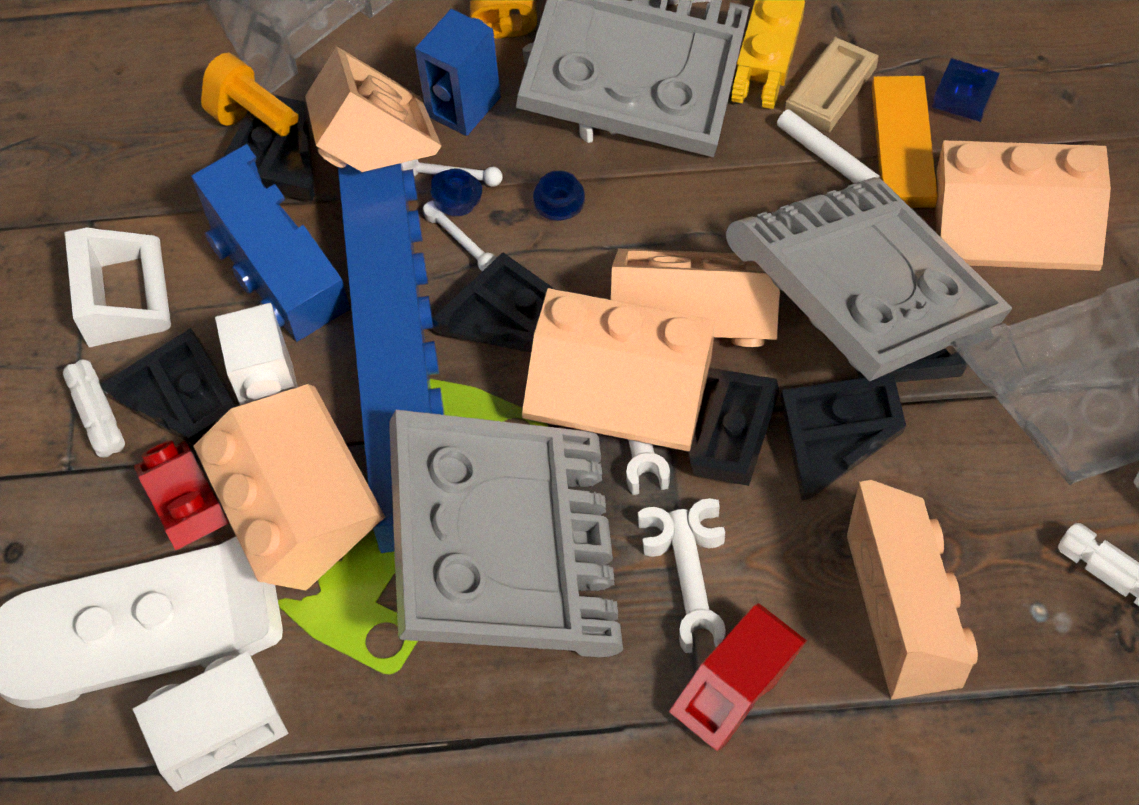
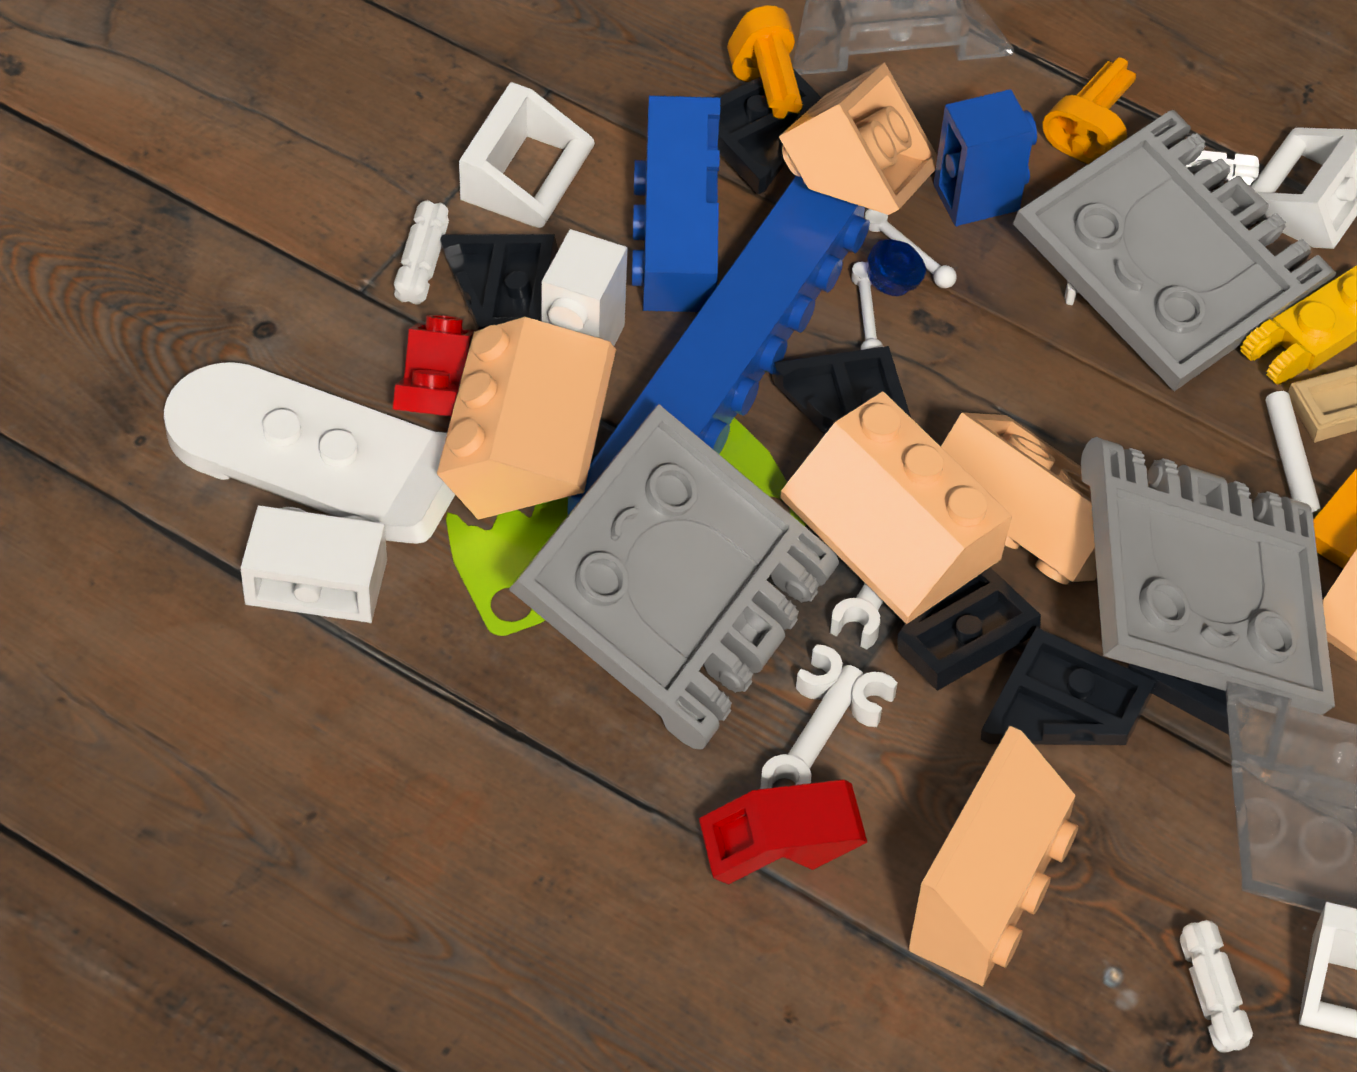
camera: 30 degrees right, 5 degrees down
clear blue plate [533,170,585,221] -> none

